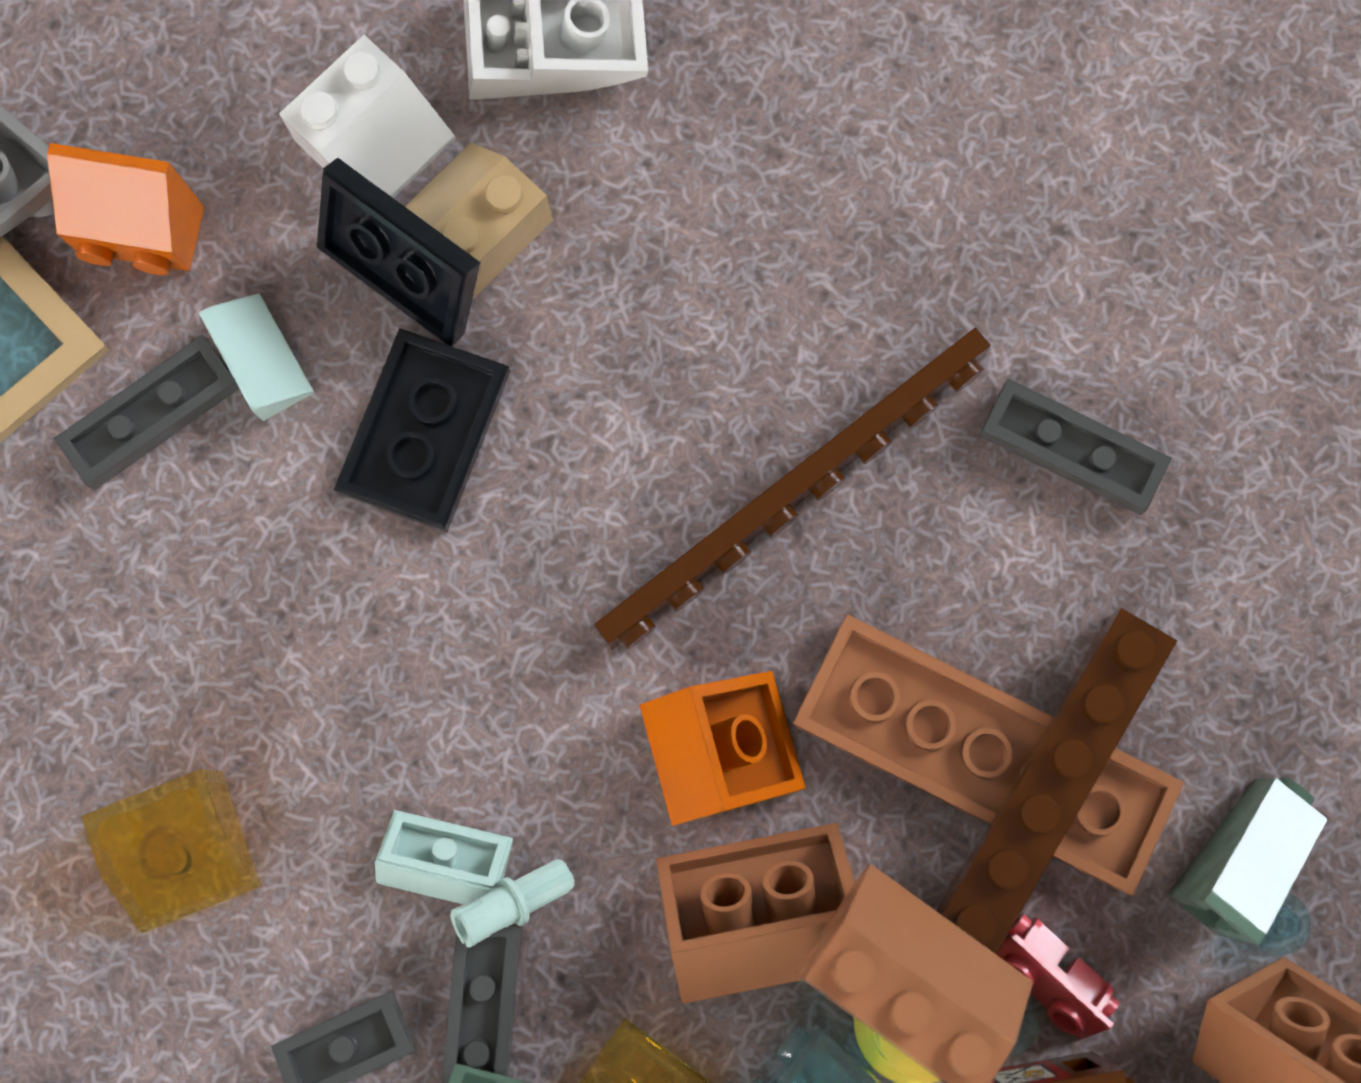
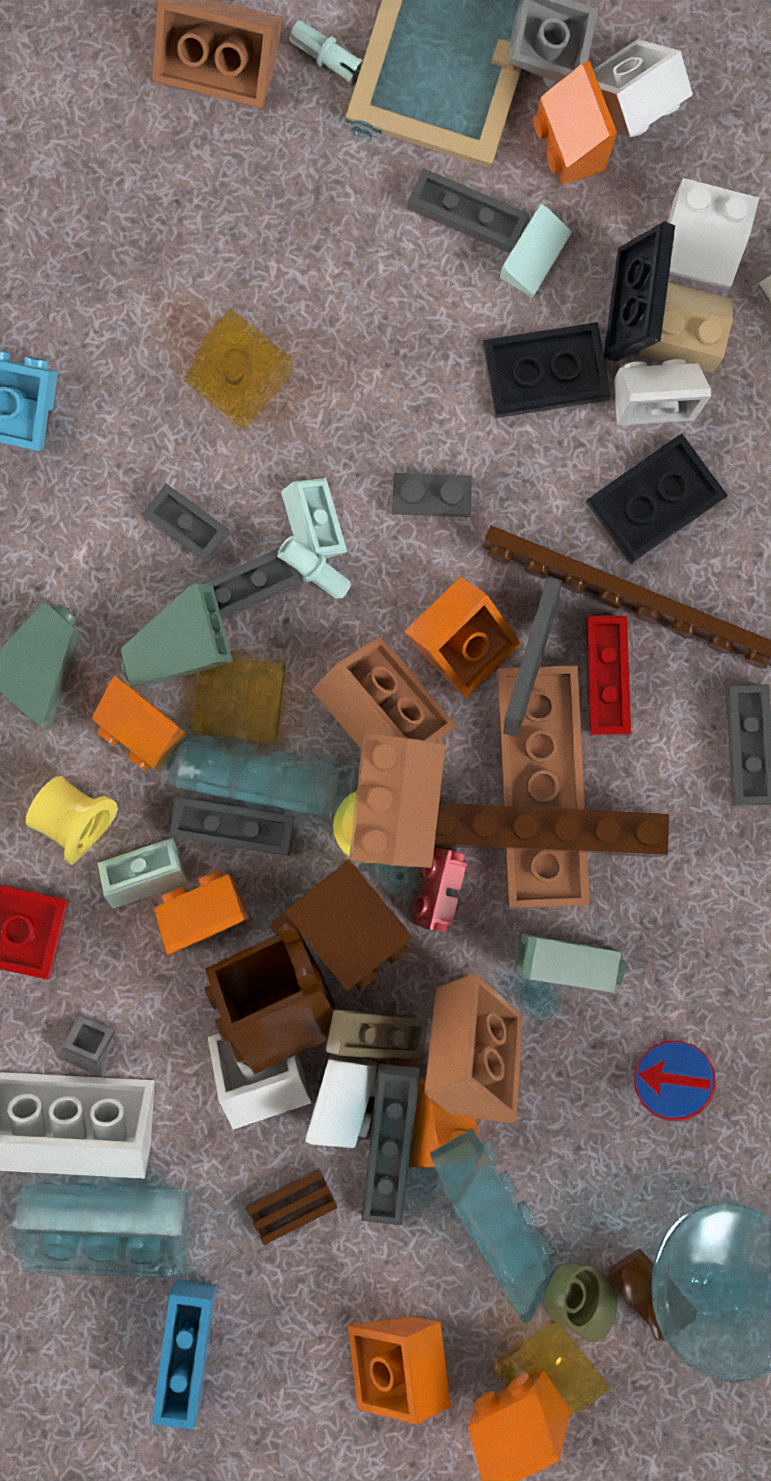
camera: 55 degrees right, 5 degrees up
none -> dark grey plate [392,473,472,517]
none -> dark grey tile [503,577,562,737]
none -> red plate [585,615,631,736]
none -> black tile [586,433,728,564]
none -> white slope [593,39,693,137]
none -> white slope [613,359,711,425]

